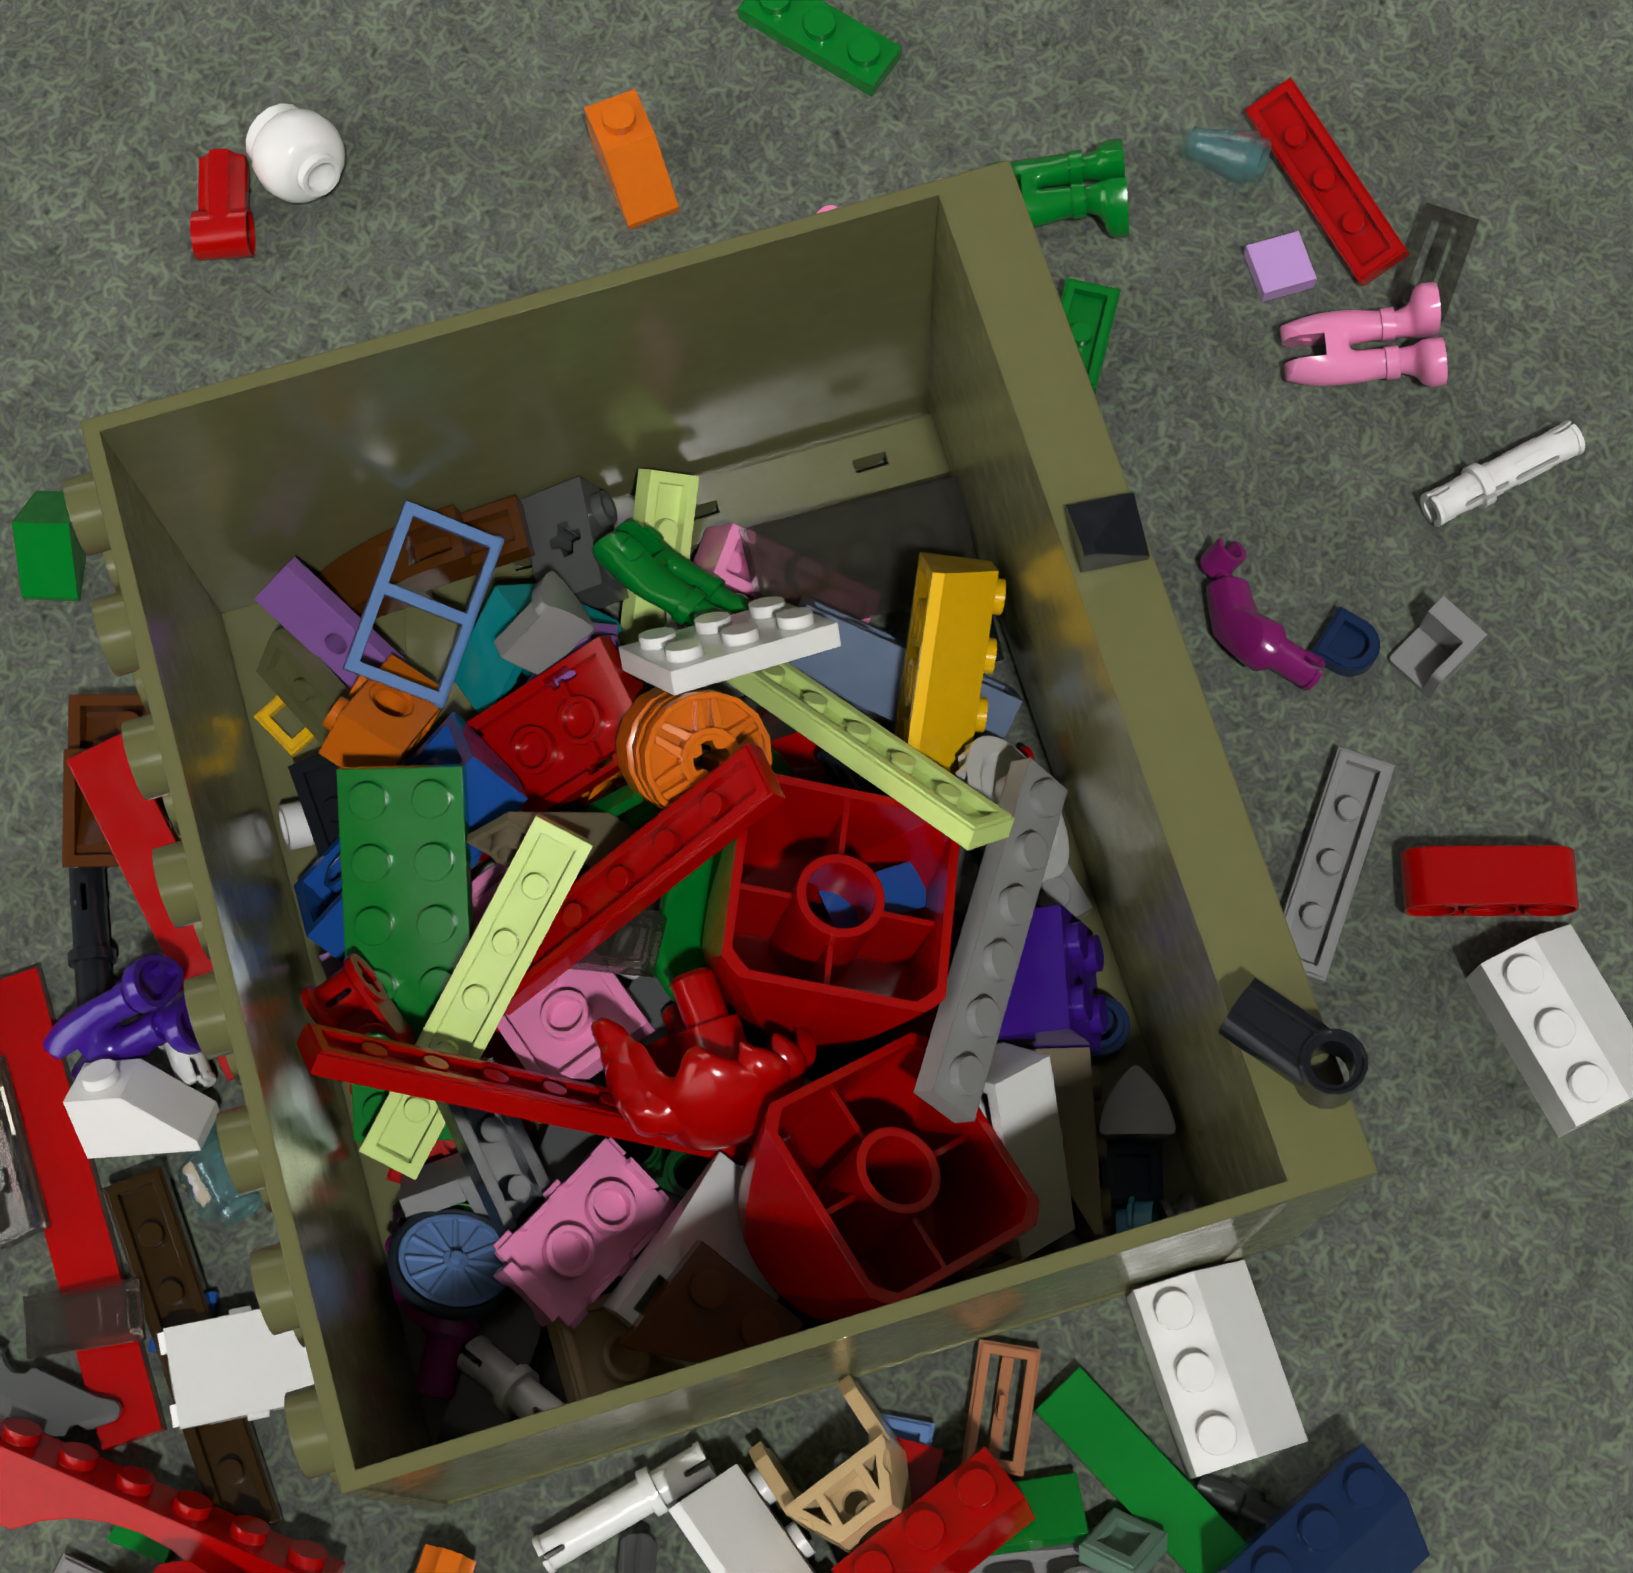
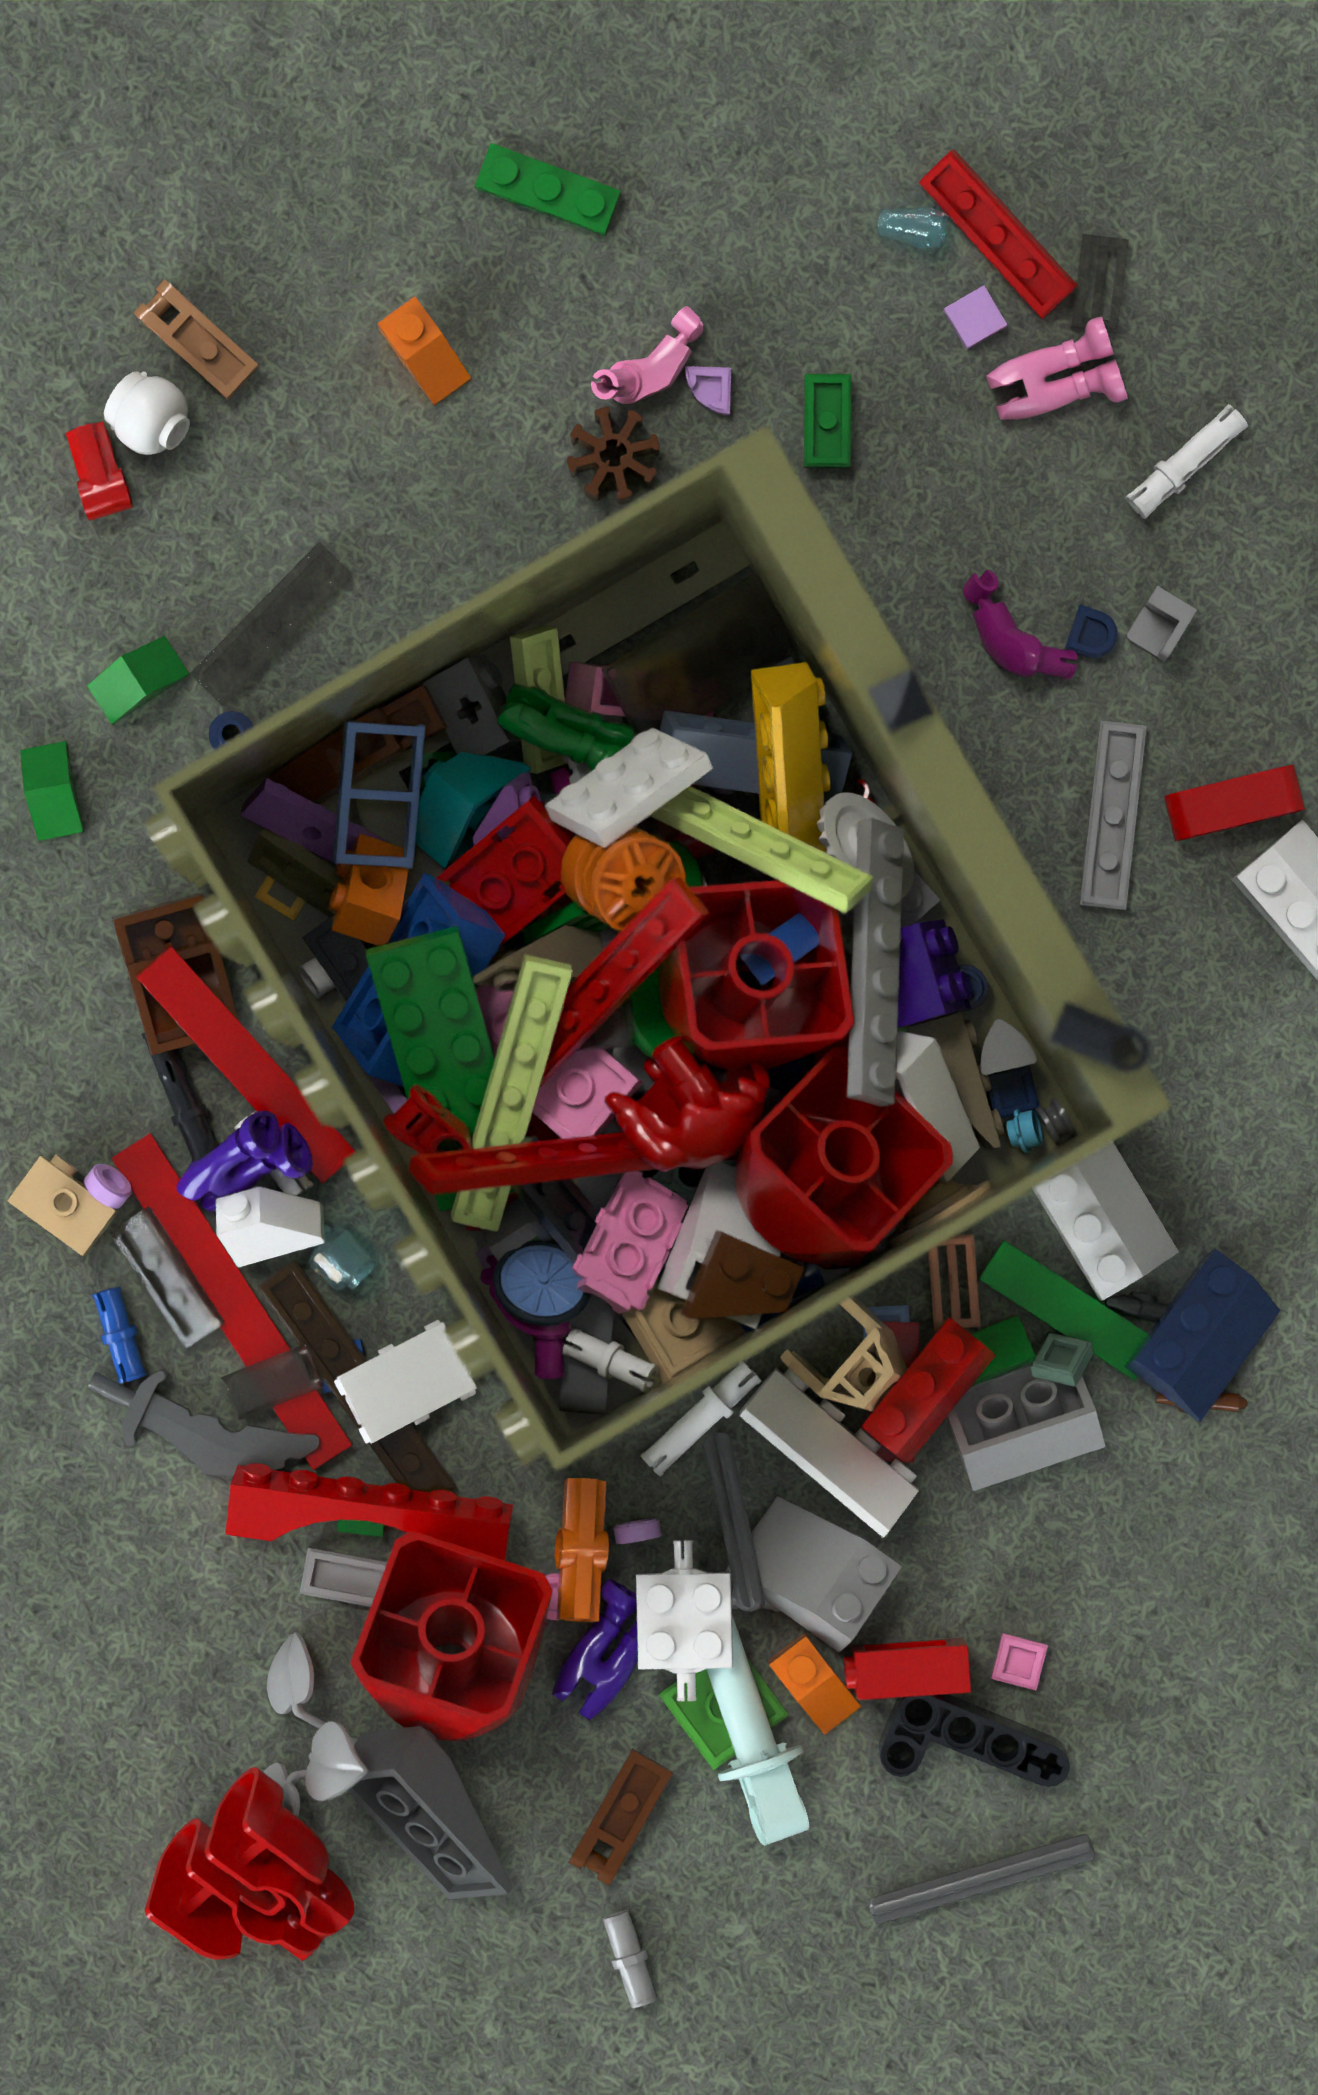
camera: 15 degrees left, 15 degrees up
light grey tile [494,571,595,675] -> none
green piece [991,138,1129,238] -> none
none -> medium nougat plate [133,279,259,401]

